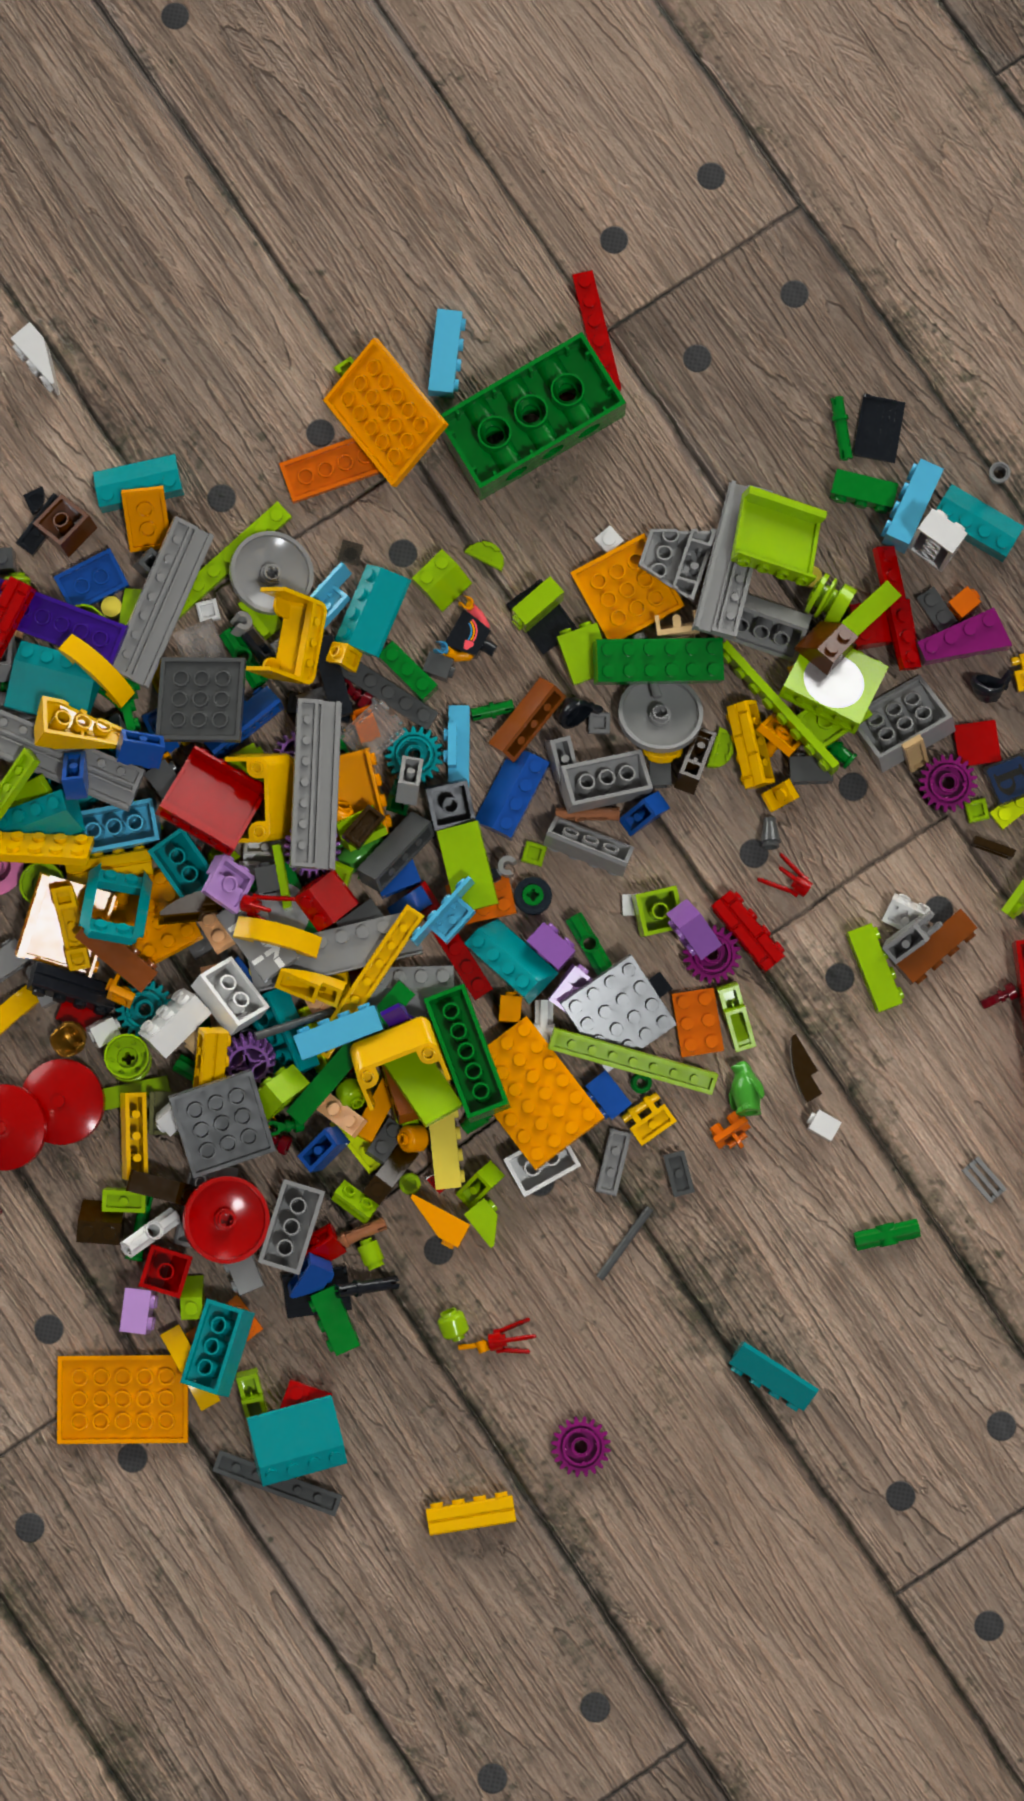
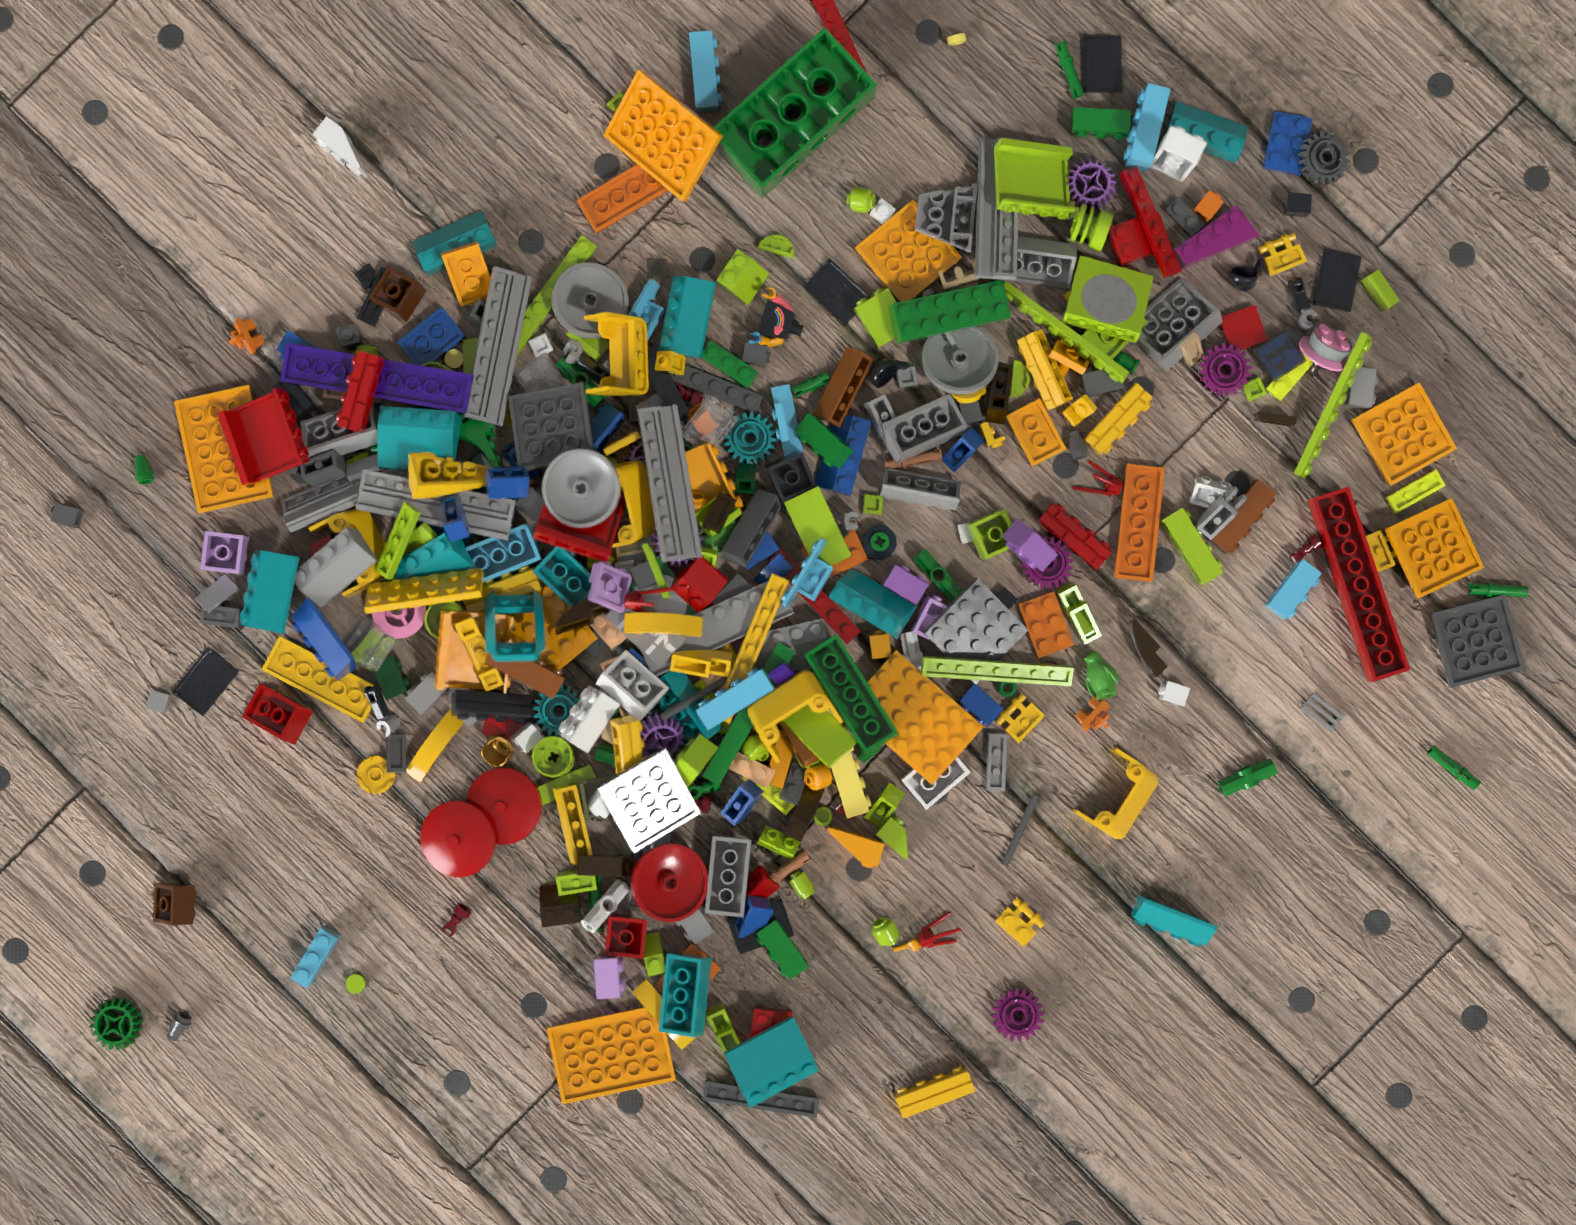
camera: 15 degrees left, 5 degrees up
yellow slope [57,634,135,709] -> none
light orange bracket [105,973,136,1009] -> none
black pin [334,1275,400,1298] -> none
light grey brick [395,756,424,806] -> none
lime brick [511,576,564,633] -> none
dark grey plate [663,1150,695,1197] -> none
reddish brown slope [794,621,859,675] -> none
lime tile [841,580,902,636] -> none
light grey piece [989,462,1011,484] -> none
none -> light grey dish [542,449,621,528]
none -> yellow tile [603,431,641,456]
none -> green brick [795,412,854,469]
none -> lime head [846,187,876,213]
none -> light yellow tile [947,33,967,46]
none -> yellow bracket [978,422,1006,449]
none -> yellow plate [995,897,1046,947]
none -> light orange plate [1006,398,1066,467]
none -> medium lavender gear [1066,158,1116,209]
none -> yellow windscreen [1071,747,1158,839]
none -> yellow brick [1083,383,1153,456]
none -> orange plate [1113,464,1165,582]
none -> medium azure brick [1264,559,1322,619]

